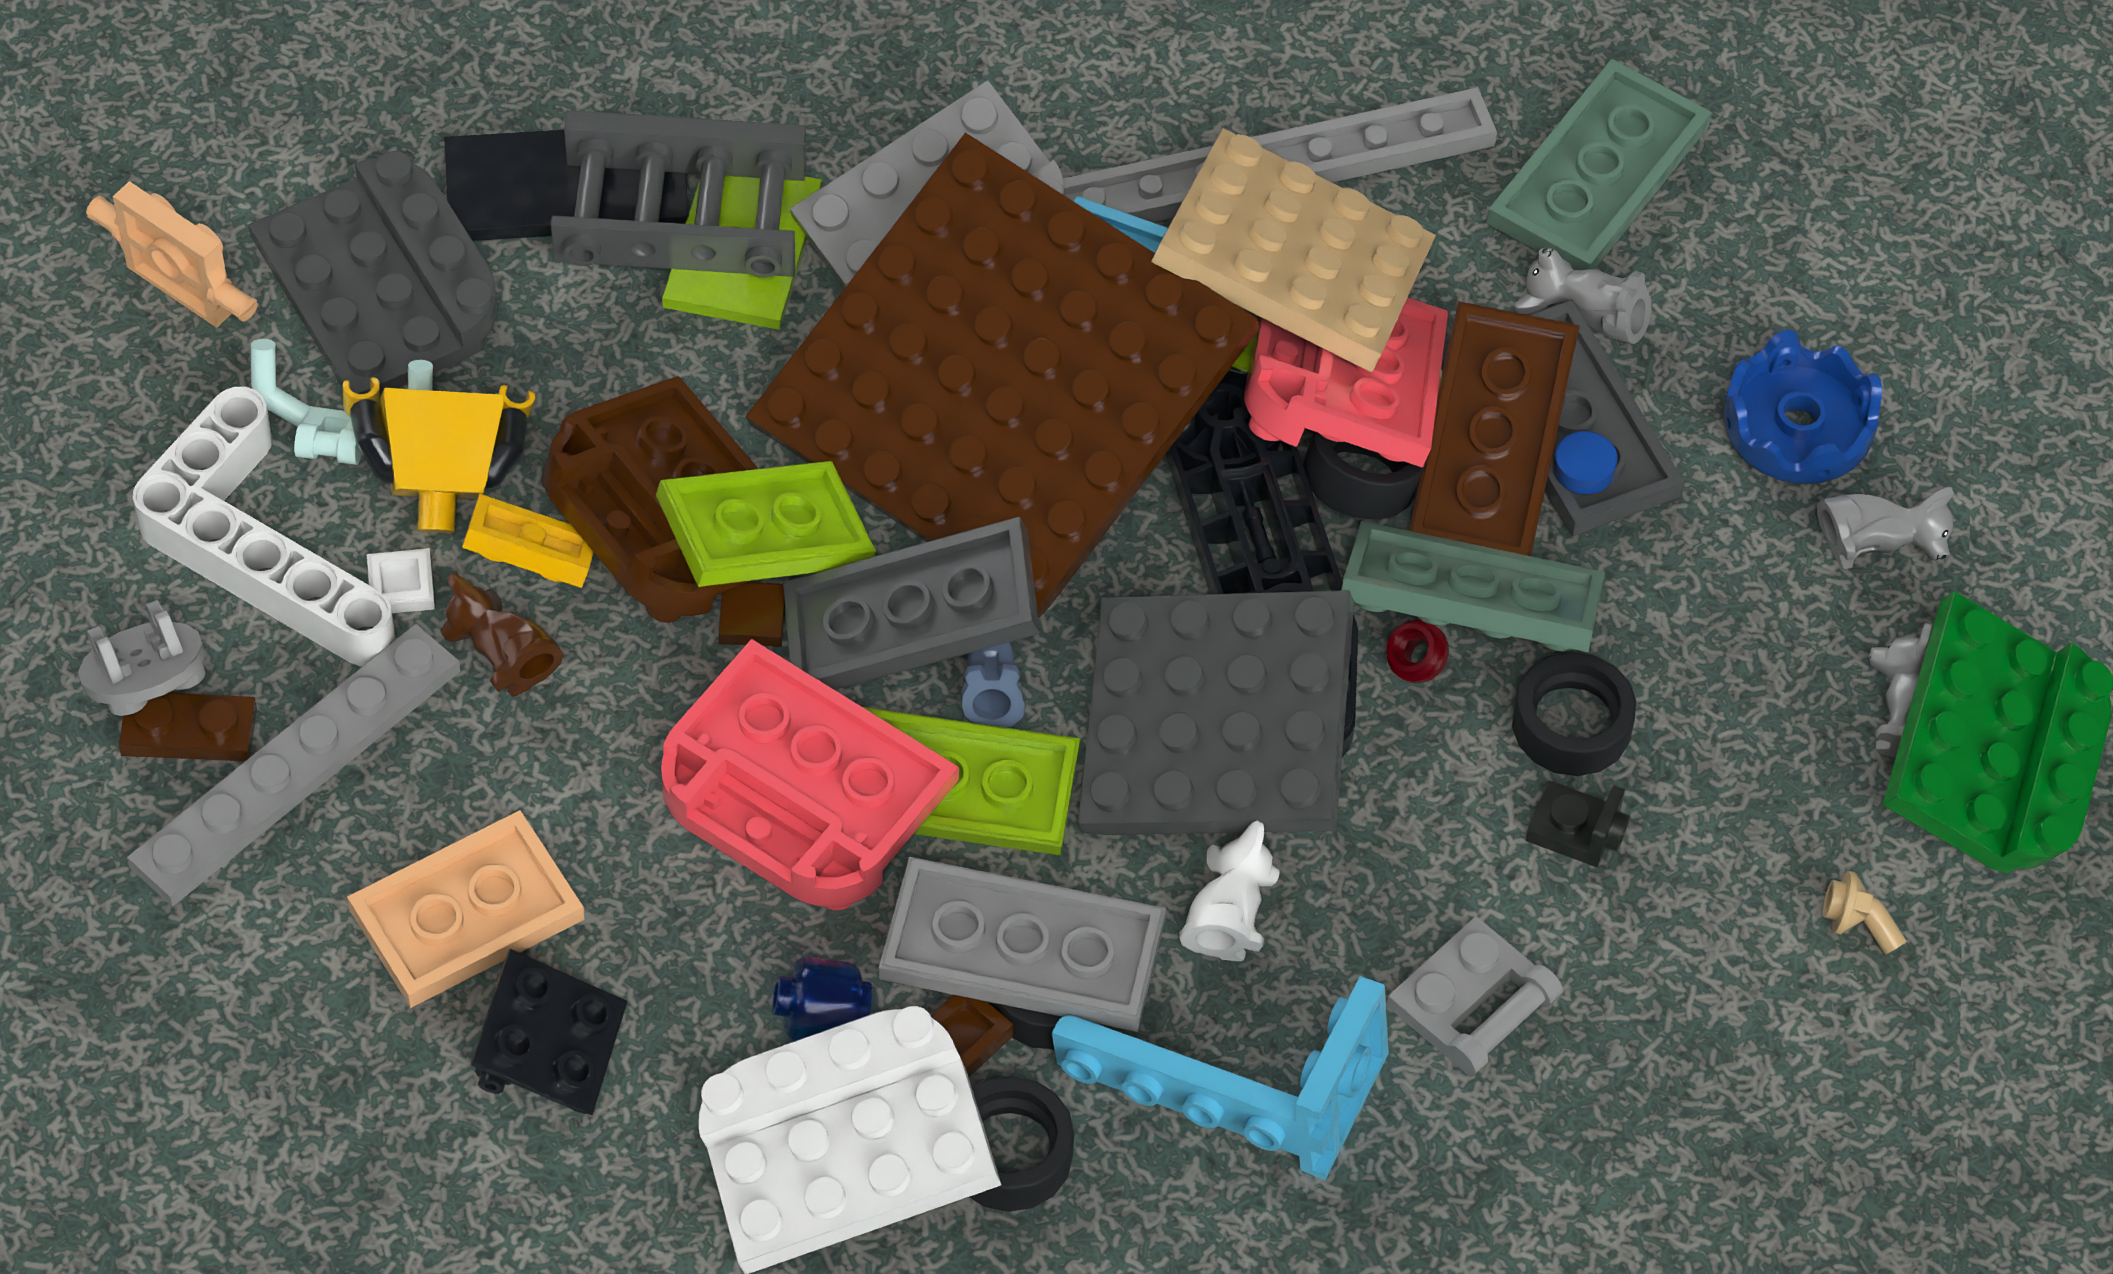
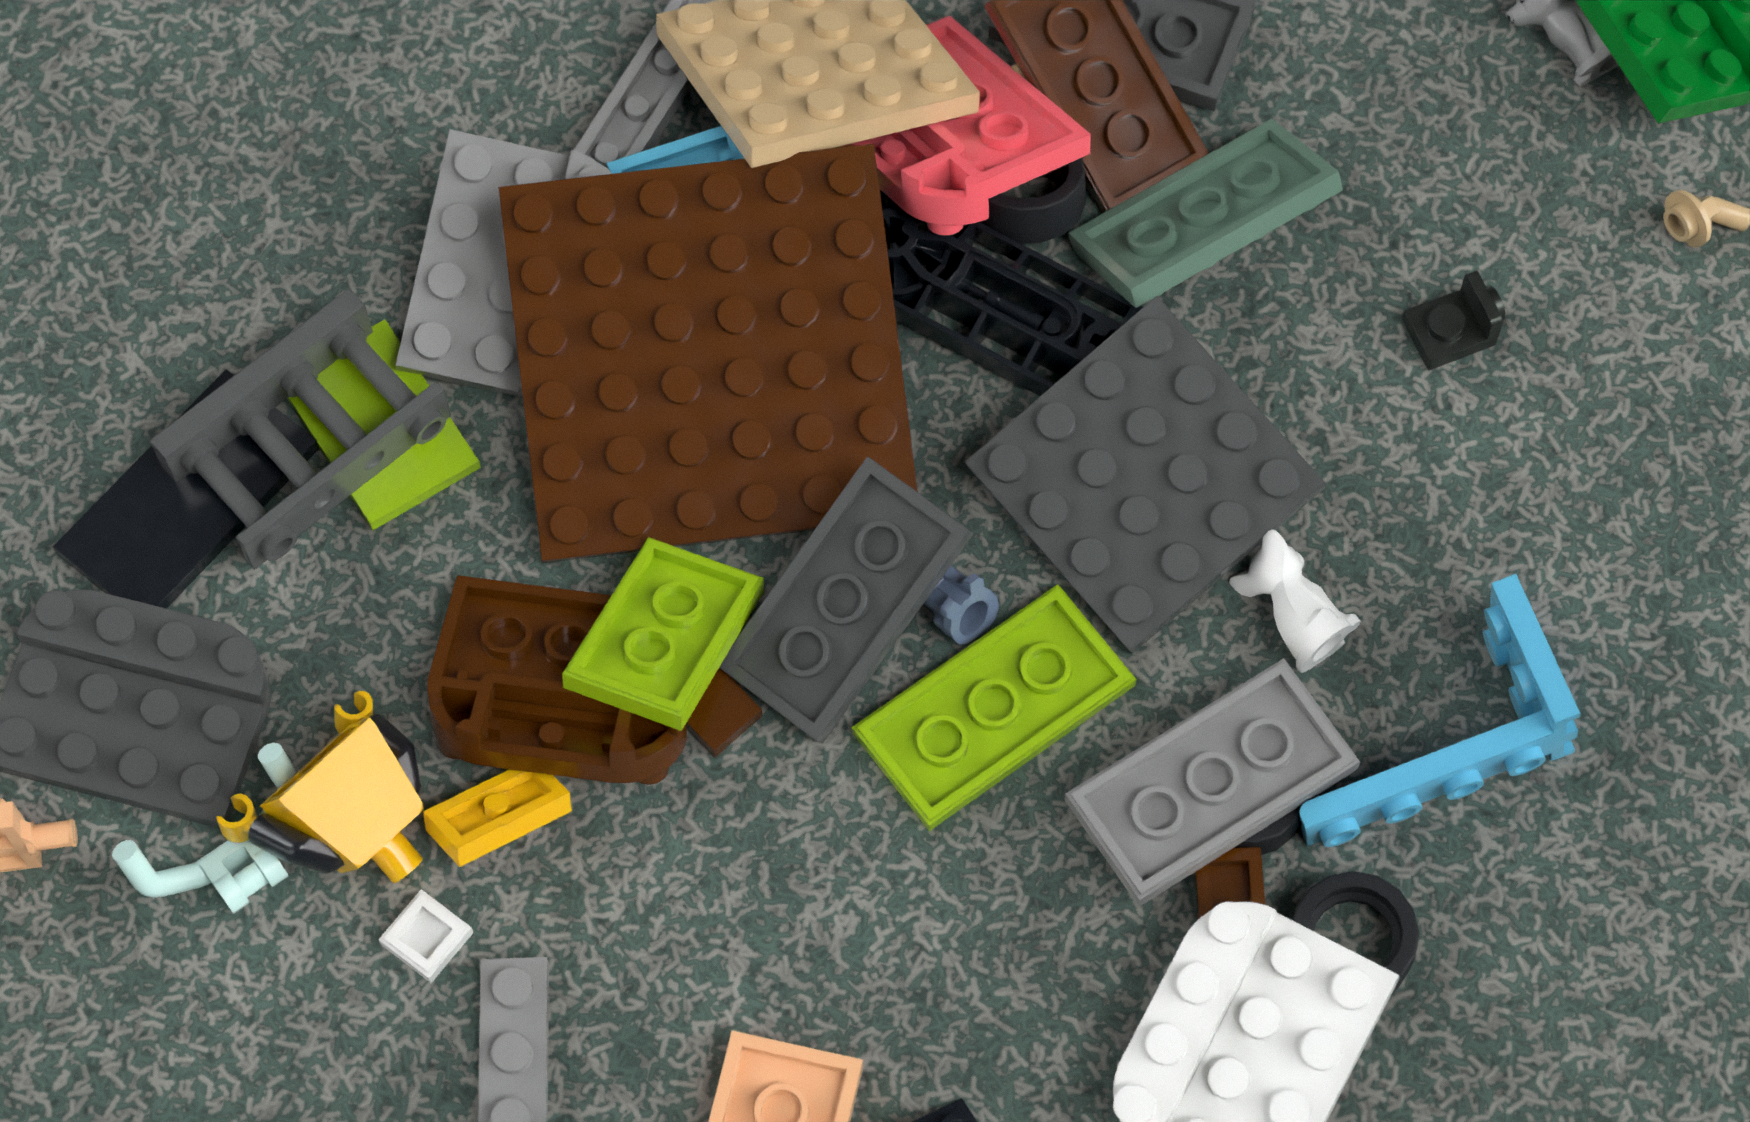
camera: 40 degrees left, 10 degrees up
white beam [133,387,396,666] -> none
reddish brown animal [440,573,563,697] -> none
coral plate [661,639,959,910] -> none
clear blue head [772,957,872,1041] -> none
light grey plate [1386,916,1563,1077] -> none
dark red plate [1387,620,1449,684] -> none
black tyre [1512,652,1637,776] -> none
blue tile [1553,431,1618,494] -> none

